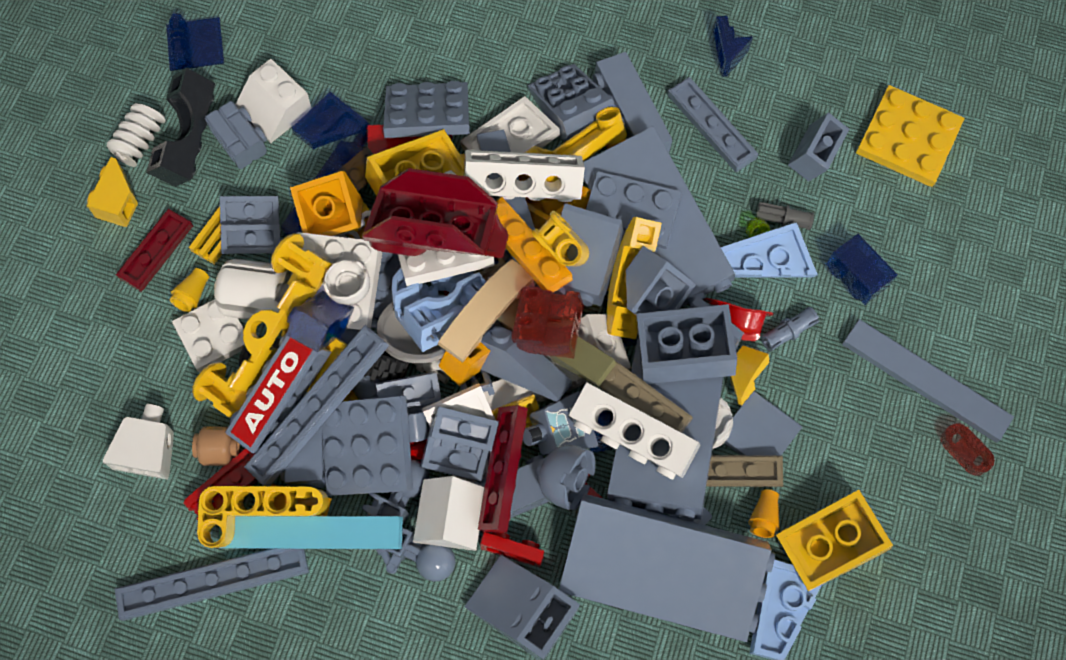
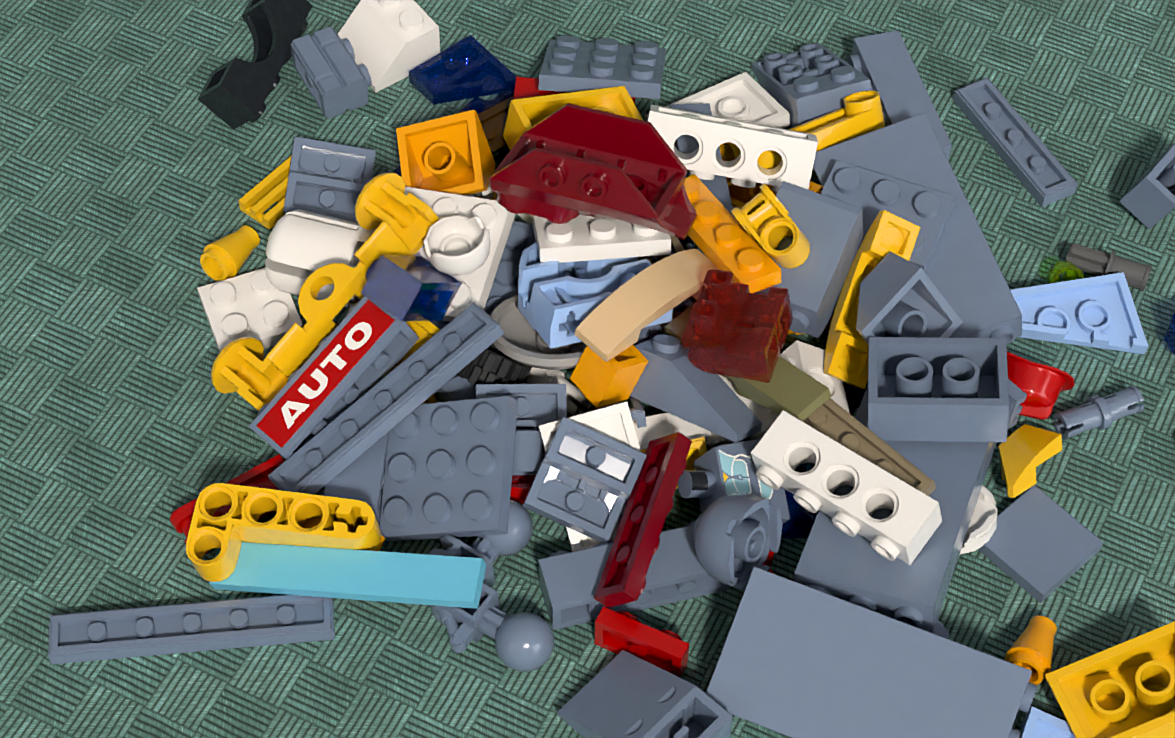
camera: 10 degrees right, 15 degrees down
yellow slope [86,157,138,227] -> none
white torso [103,404,174,480] -> none
white piece [107,103,166,167] -> none
dark red tile [116,208,193,292] -> none
medium nougat head [192,426,240,466] -> none
white slope [413,476,485,551] -> none
dark tan tile [707,455,783,487] -> none
clear blue slope [713,15,753,77] -> none

